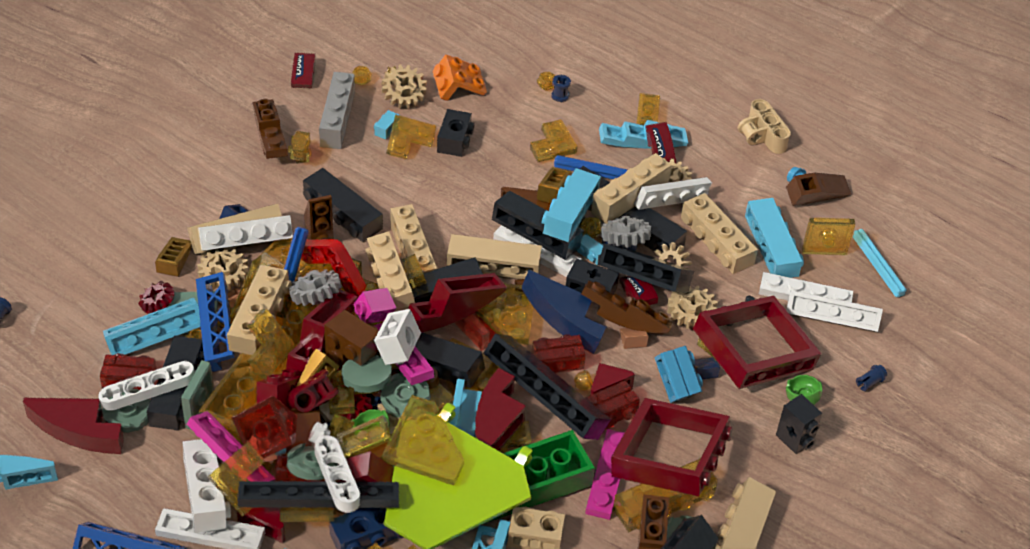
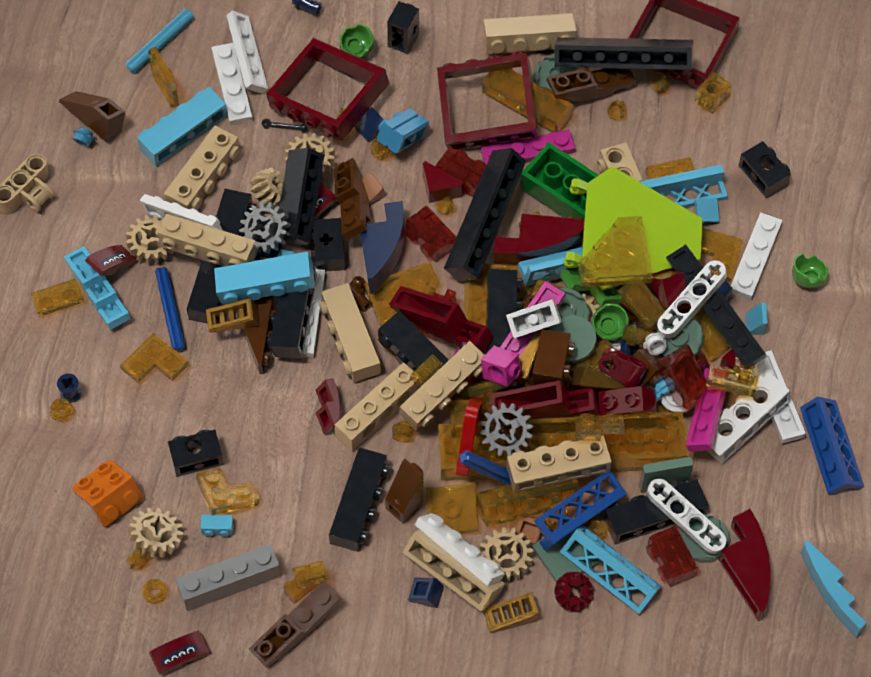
camera: 115 degrees left, 15 degrees up
none -> dark red slope [315,378,340,434]

